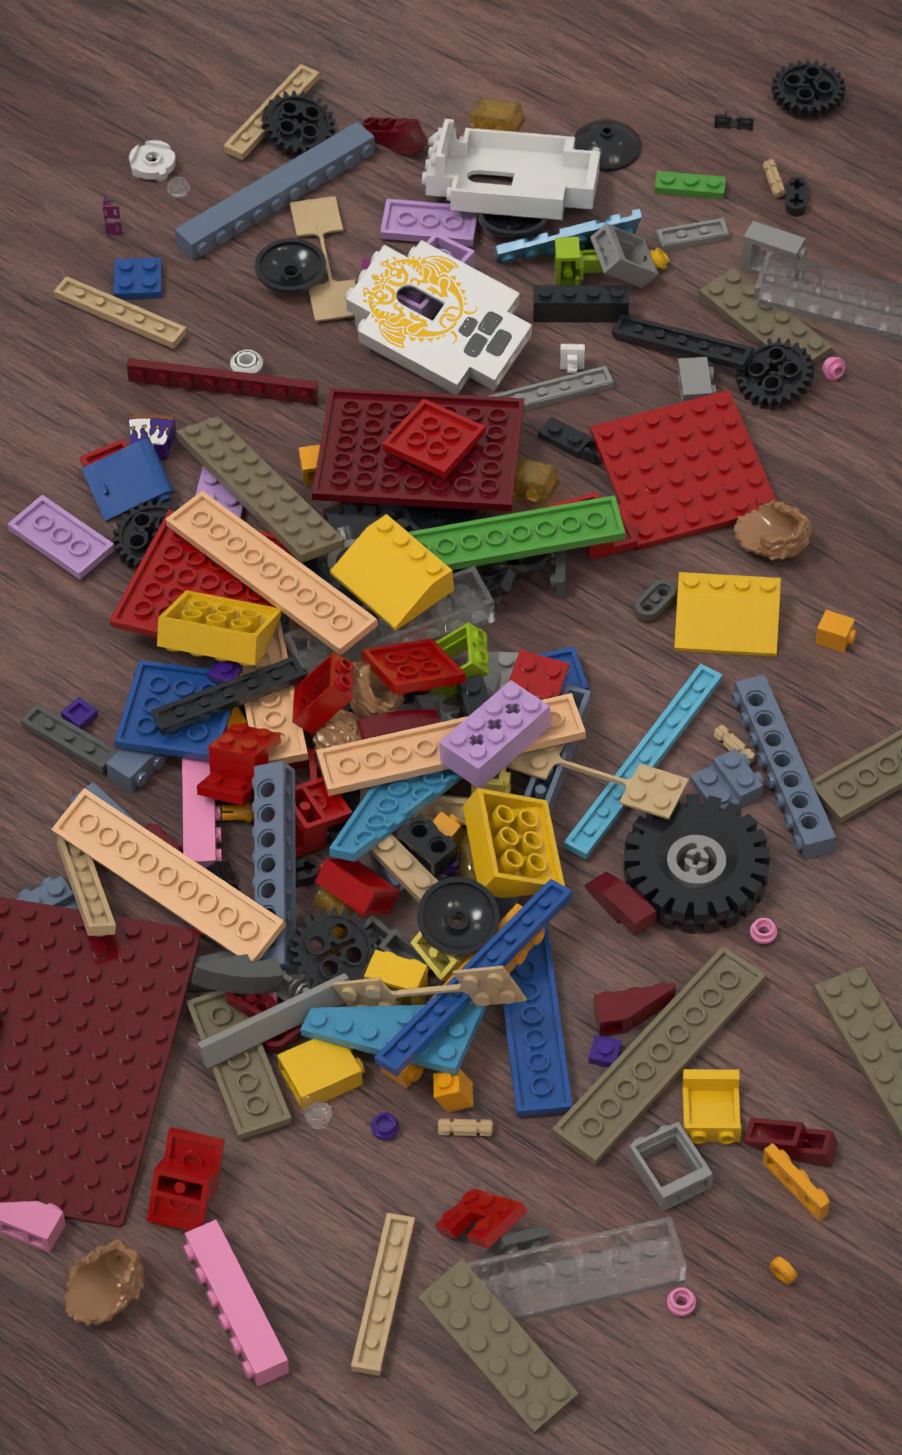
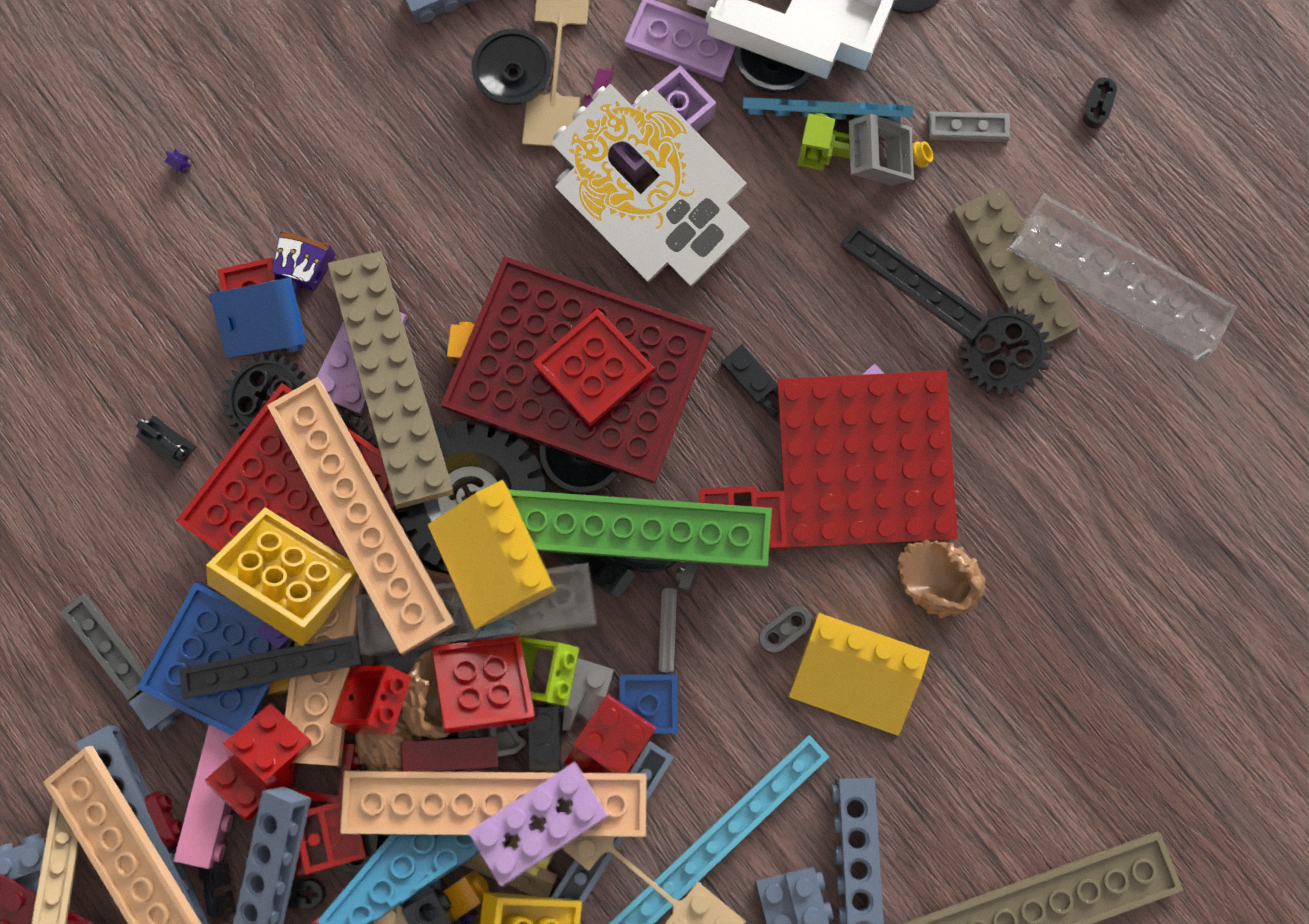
camera: 15 degrees right, 25 degrees up
lavender plate [7,495,115,580] -> none
tan plate [53,276,187,349] -> none
dark purple plate [61,697,98,730] -> none
blue plate [114,257,162,300] -> none
dark red plate [127,358,319,405] -> none
white cone [230,350,263,374] -> none
light grey tile [489,366,614,411] -> none
clear yellow brick [513,458,560,503] -> none
black brick [533,285,629,323] -> none
white tile [560,344,585,373] -> none
bright green plate [654,171,726,200] -> none
light grey brick [677,357,716,402] -> none
tan axle [714,725,756,764] -> none
light grey window [741,221,807,287] -> none
tan axle [763,159,786,198] -> none
light orange brick [815,610,857,653] -> none
bright pink plate [822,357,846,381] -> none
none -> black hinge [136,415,196,469]
none -> dark purple plate [165,149,192,173]
none -> light grey axle [658,588,677,673]

